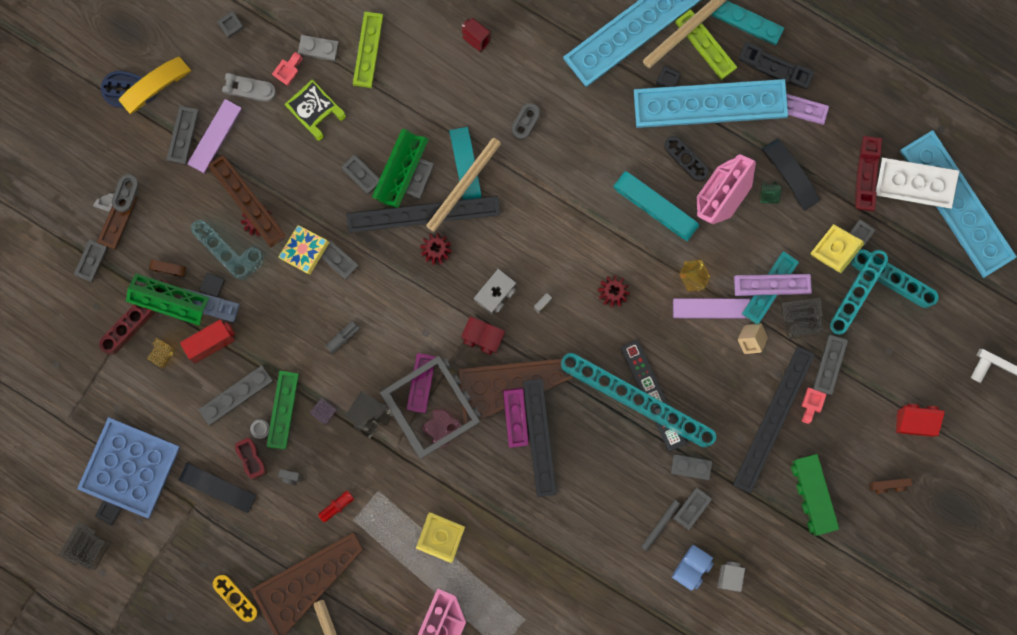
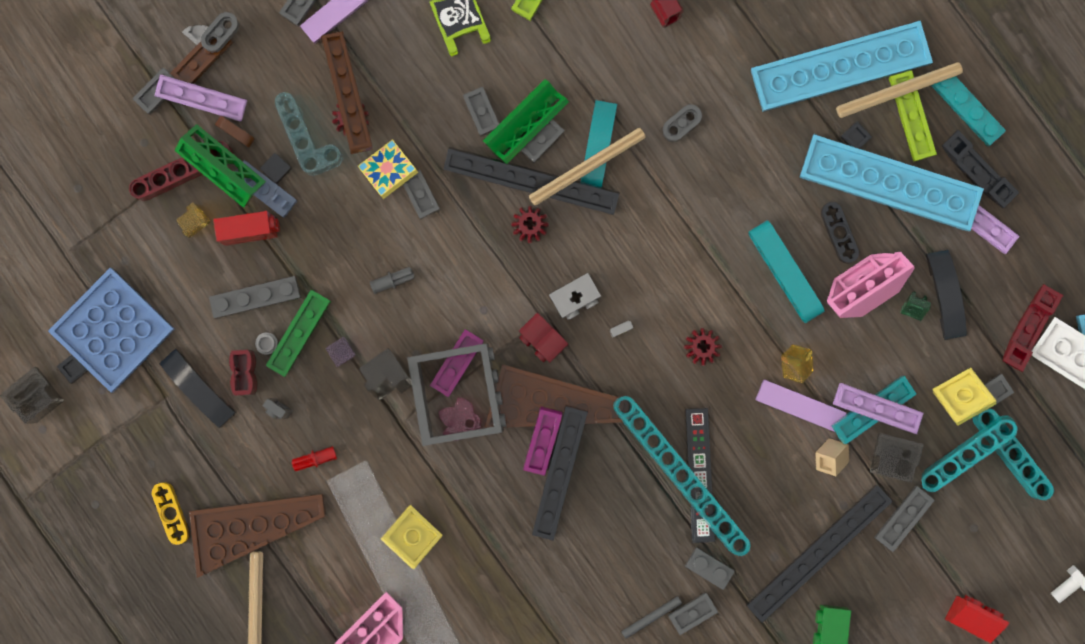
camera: 25 degrees right, 5 degrees up
coral plate [801,387,827,424] -> none
none -> lavender tile [154,75,247,121]

